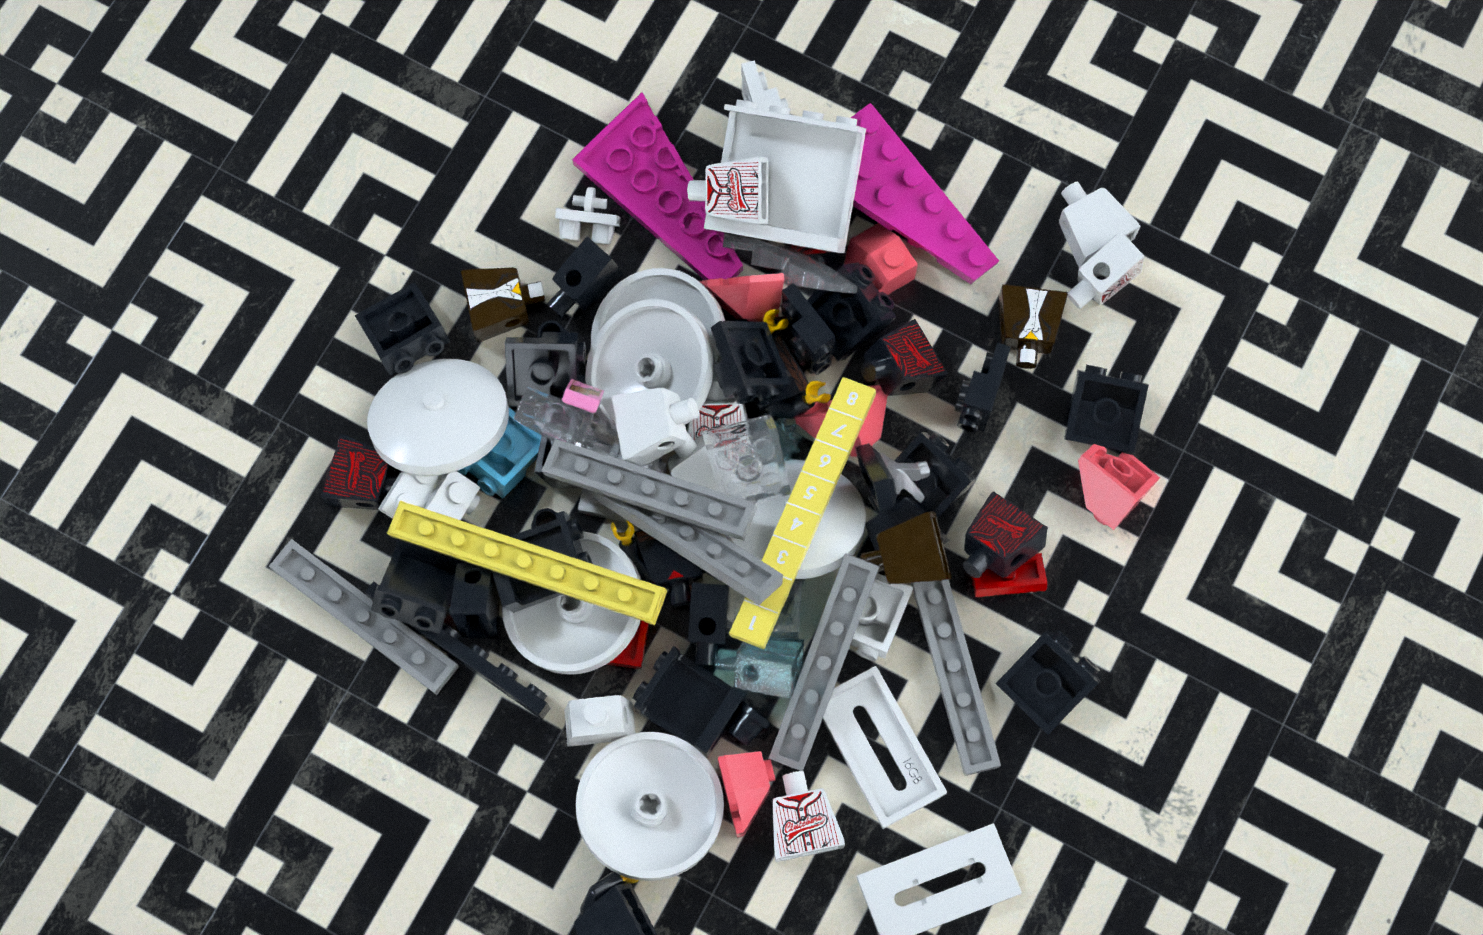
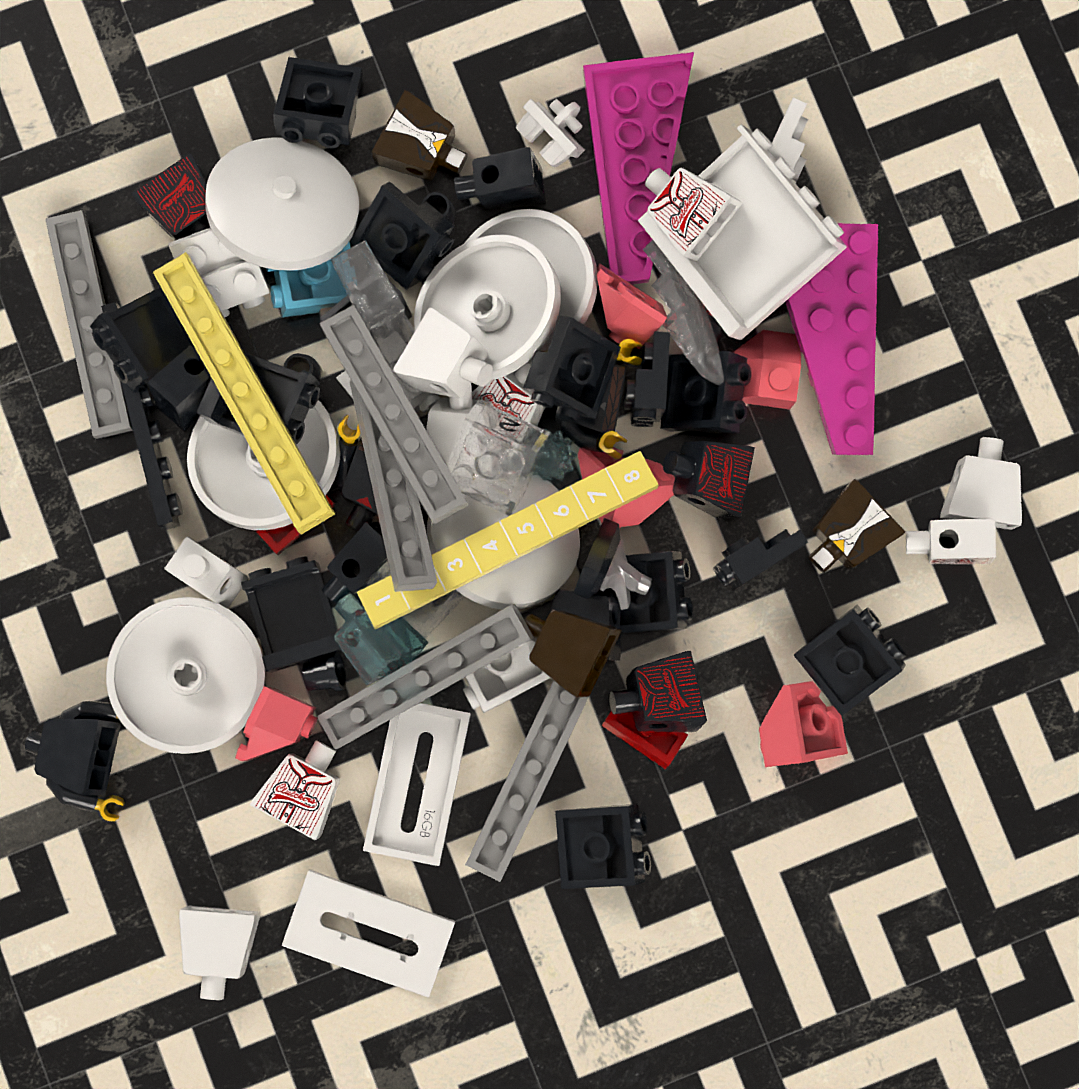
camera: 35 degrees right, 10 degrees up
bright pink tile [562,379,604,413] -> none

